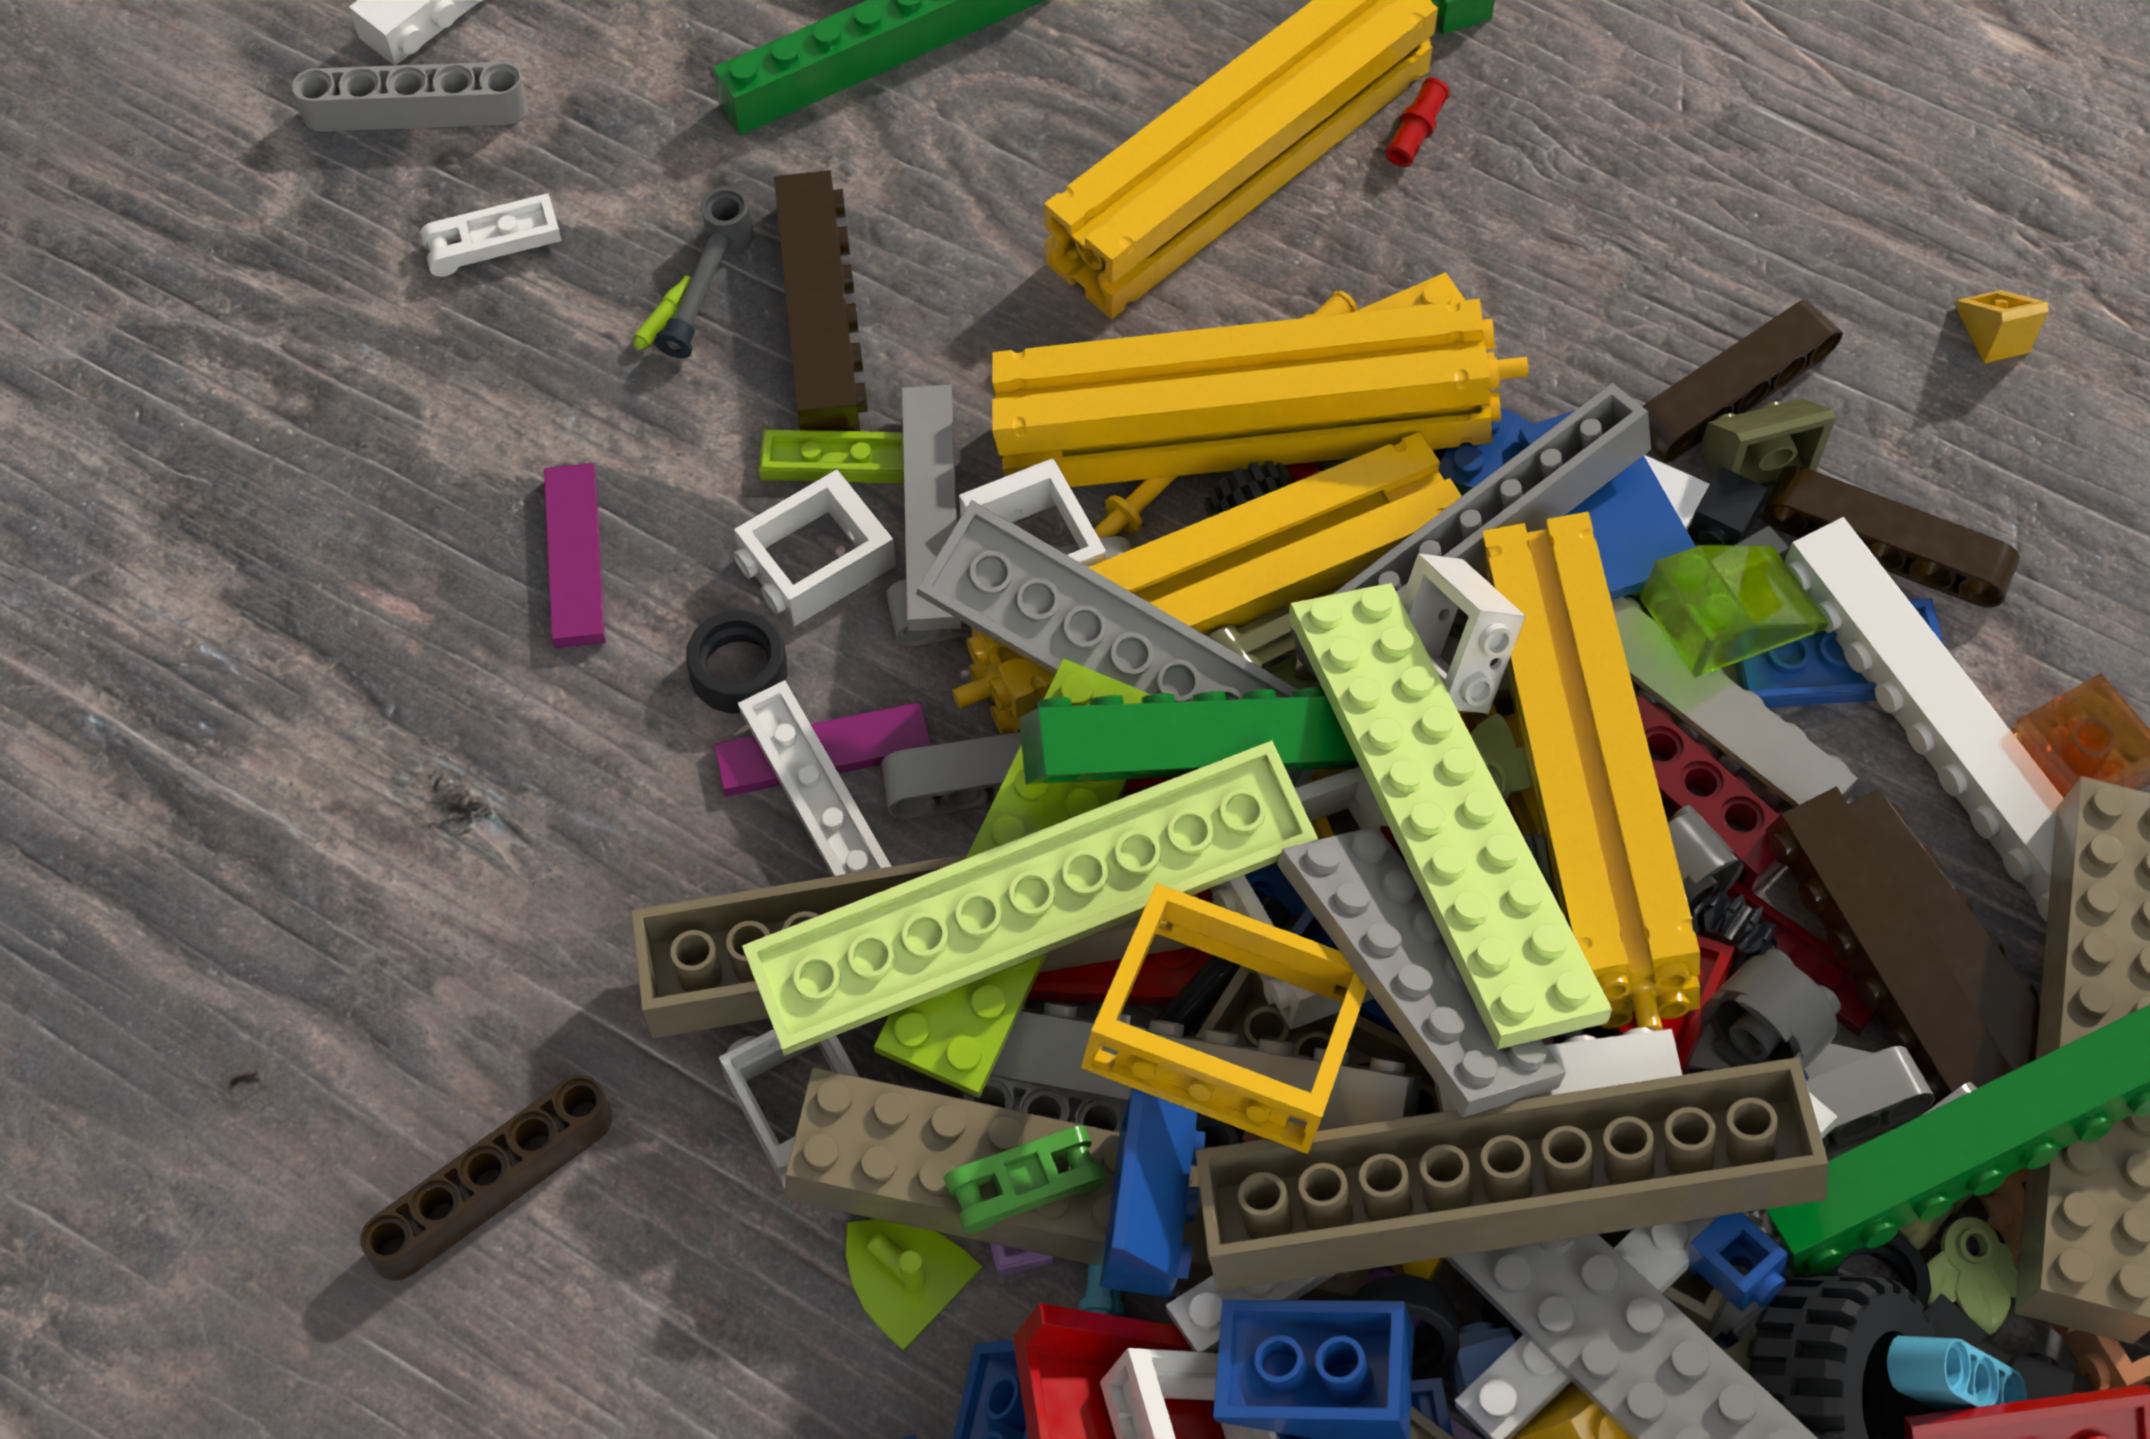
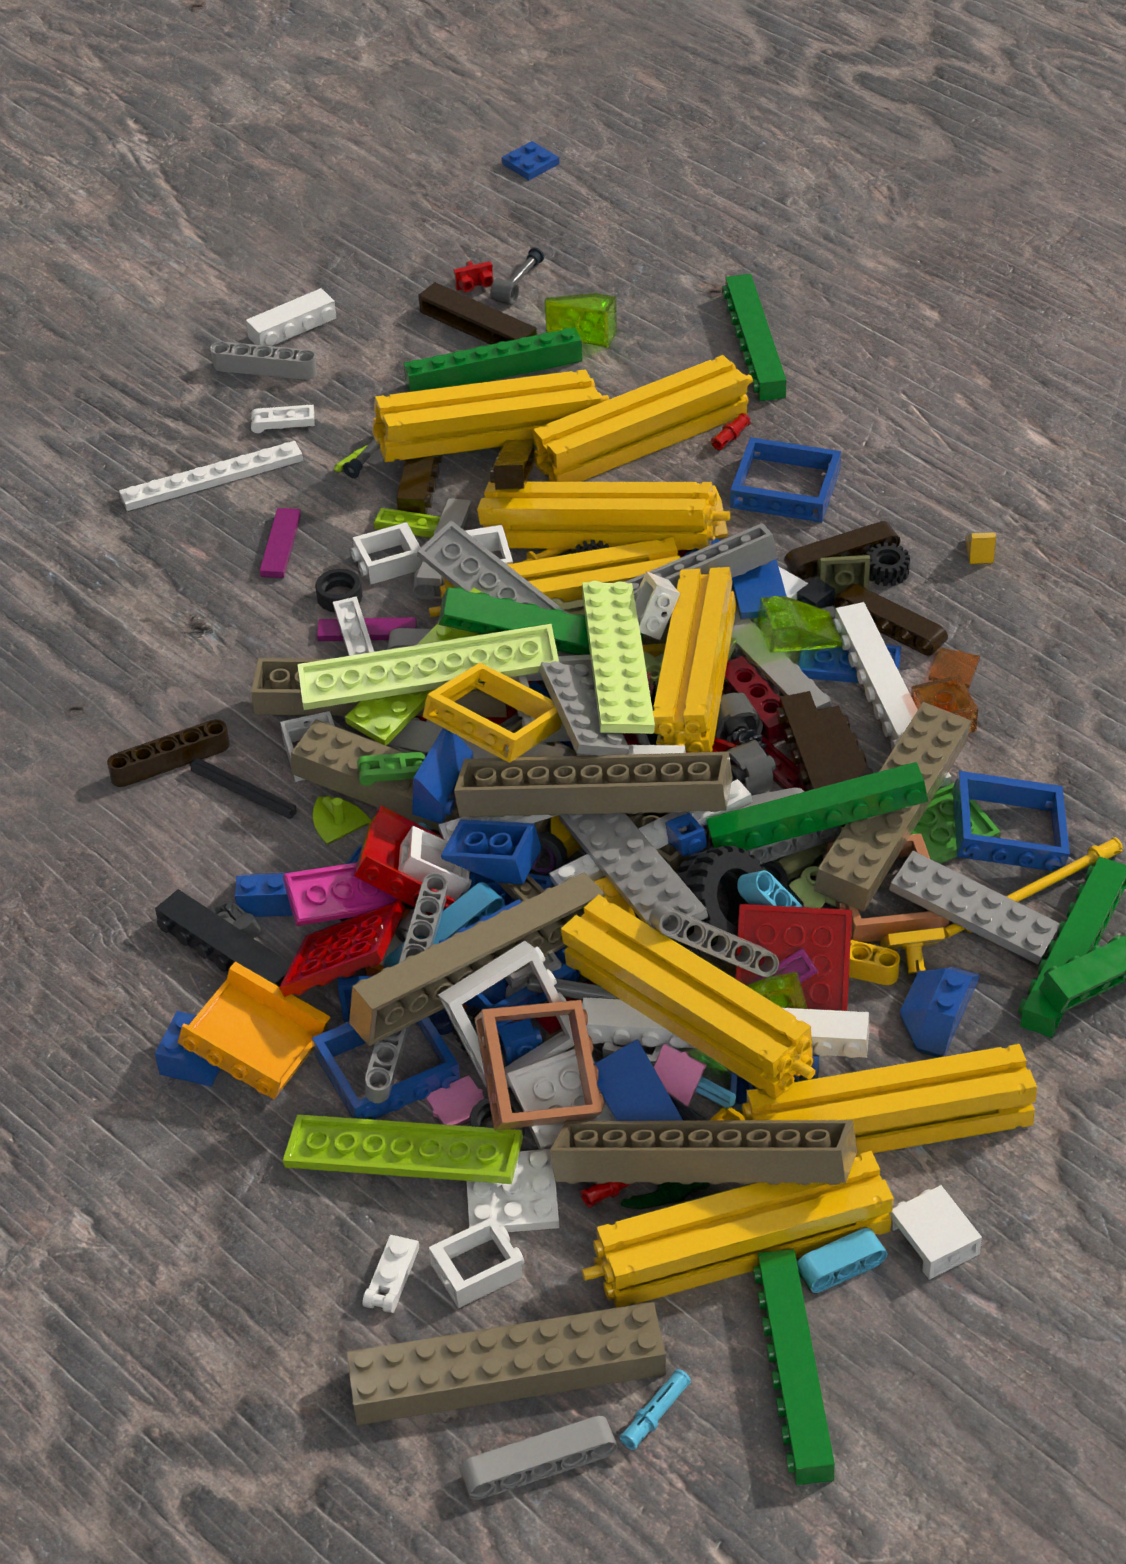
camera: 15 degrees right, 15 degrees down
none -> white plate [119,441,303,511]
none -> black axle [190,758,297,819]
none -> yellow brick [372,369,609,462]
none -> dark brown brick [490,439,535,490]
none -> blue window [730,437,841,523]
none -> black tyre [867,543,910,586]
none -> clear orange piece [929,648,980,688]

